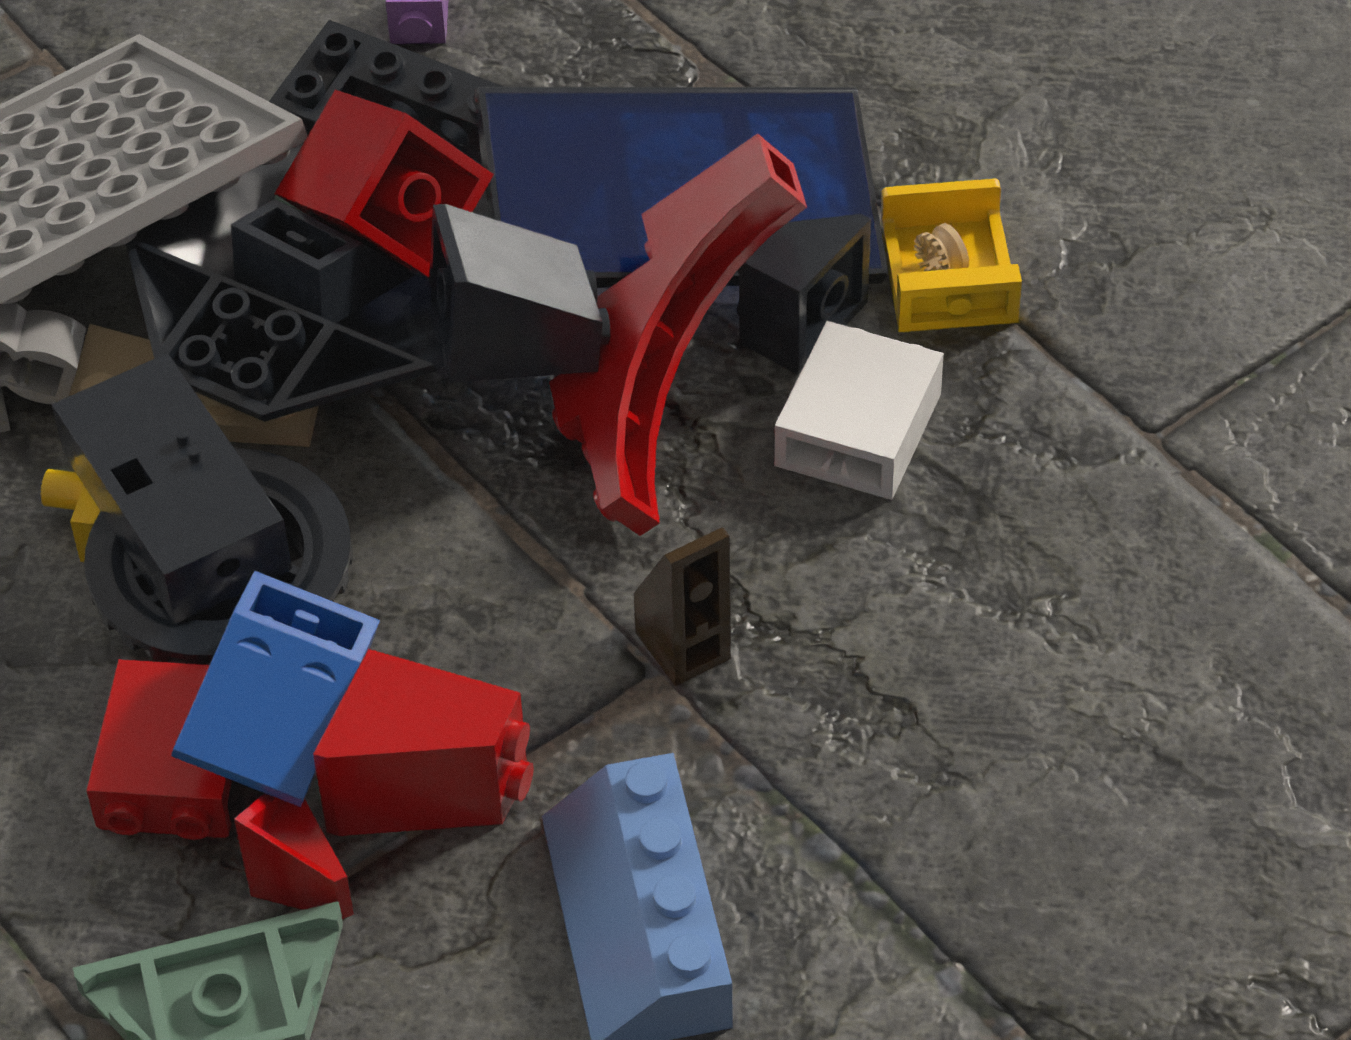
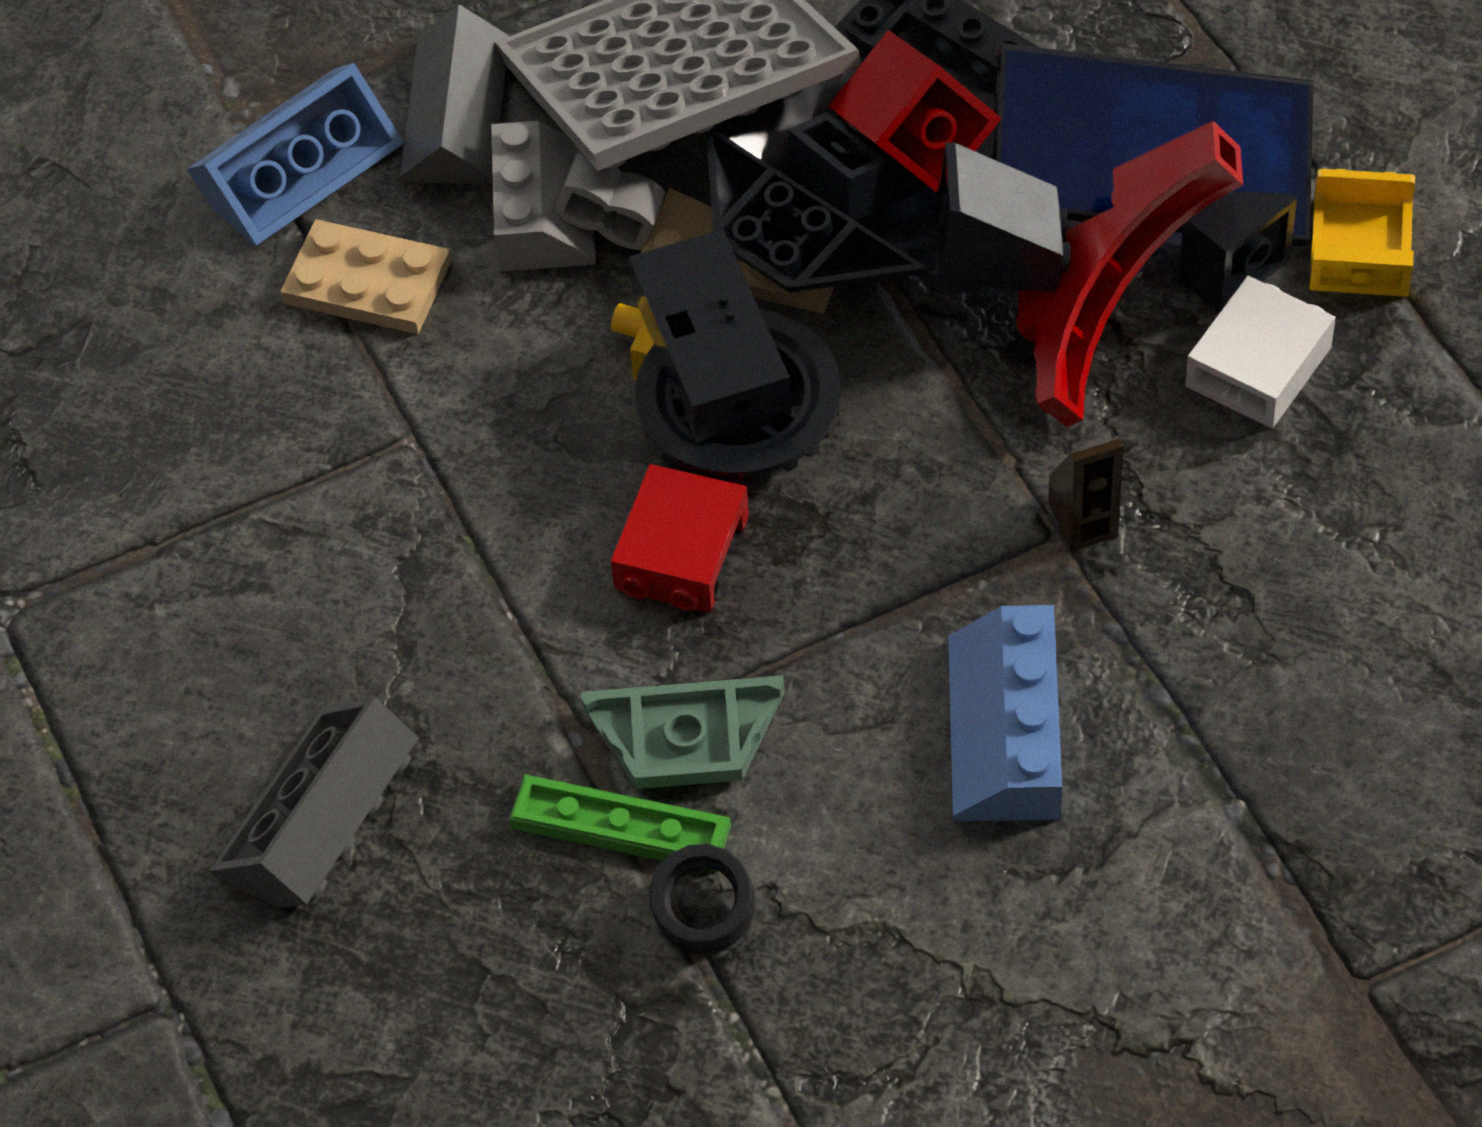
camera: 15 degrees right, 5 degrees up
blue slope [171,571,380,807] -> none
red slope [234,793,354,919] -> none
red slope [313,649,534,836] -> none
tan bush [914,223,969,271] -> none

